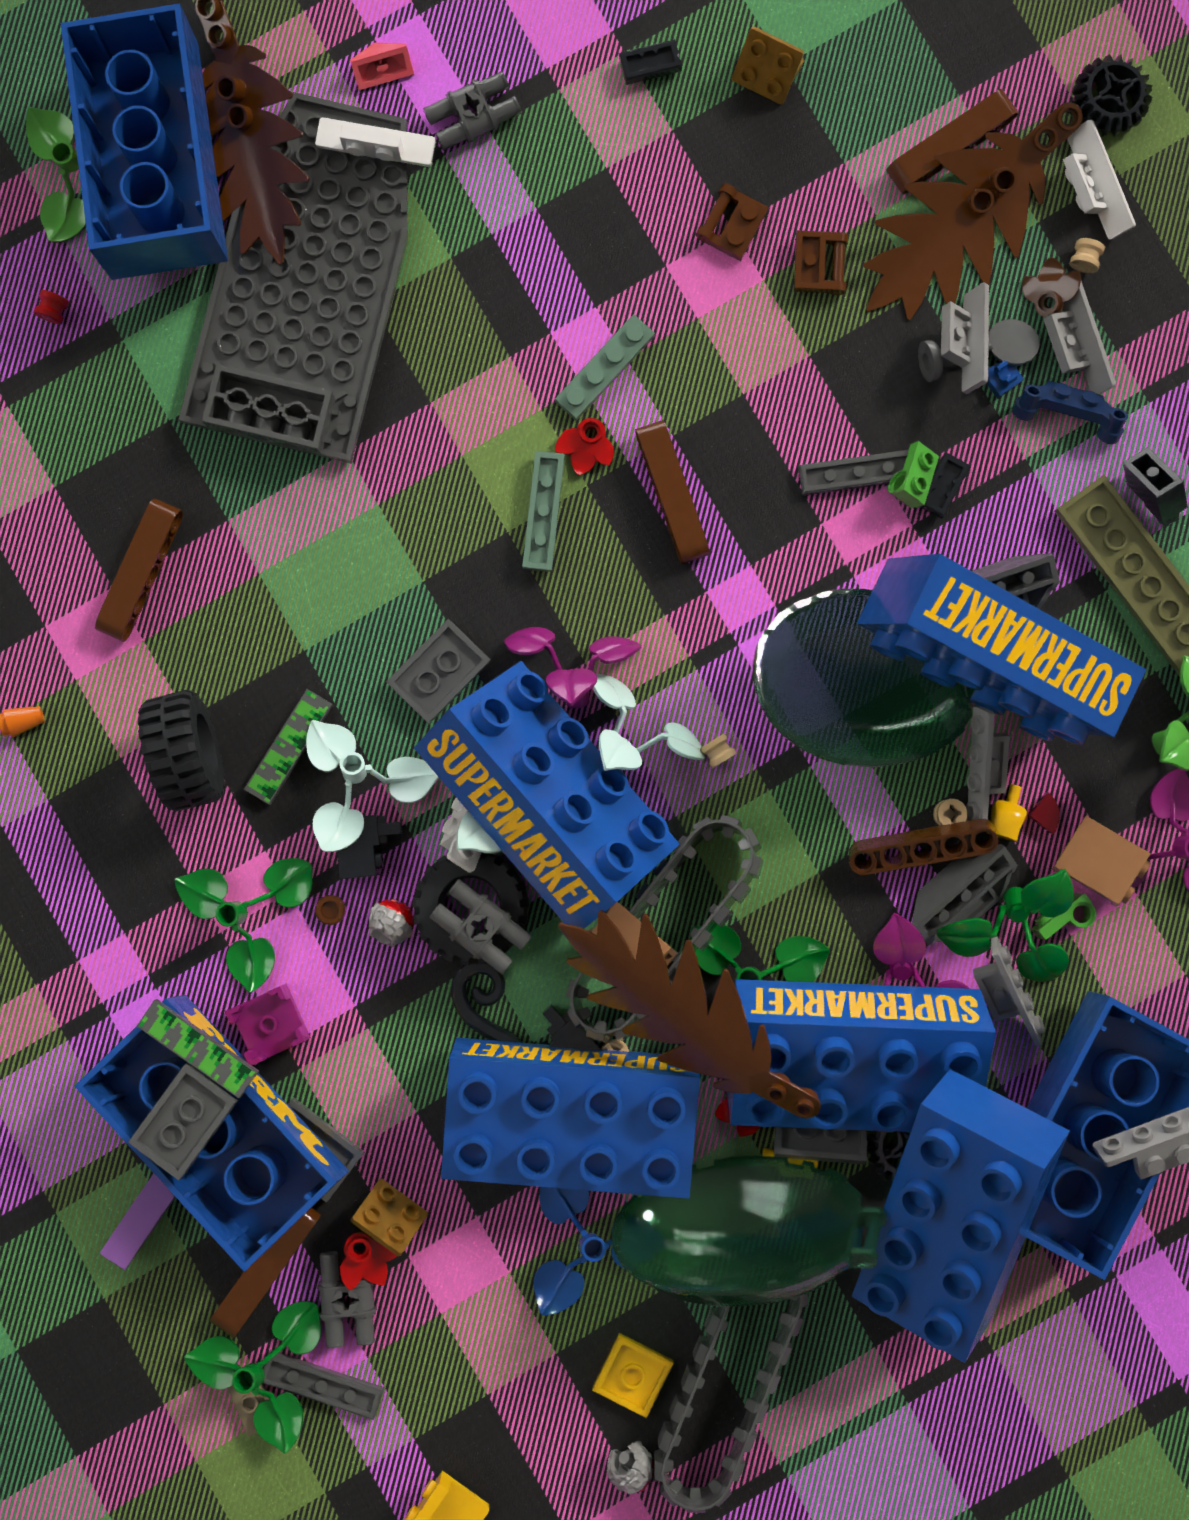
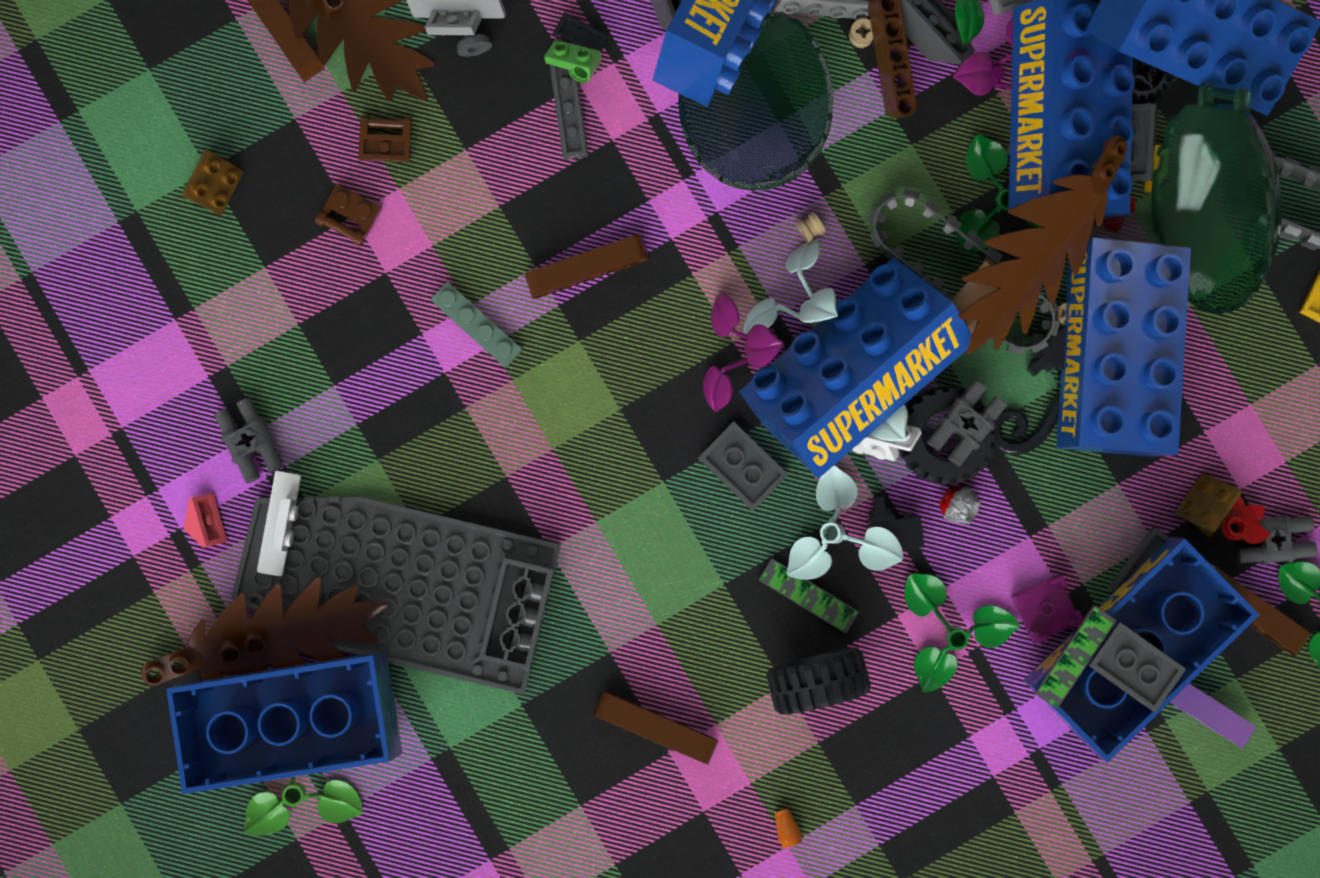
camera: 90 degrees left, 0 degrees up
red wheel [33,290,69,325] -> none
reddish brown tile [315,895,346,925] -> none
sand green plate [522,451,565,572] -> none
blue plant [534,1187,665,1315] -> none
red plate [555,418,614,475] -> none
black plate [619,39,682,85] -> none

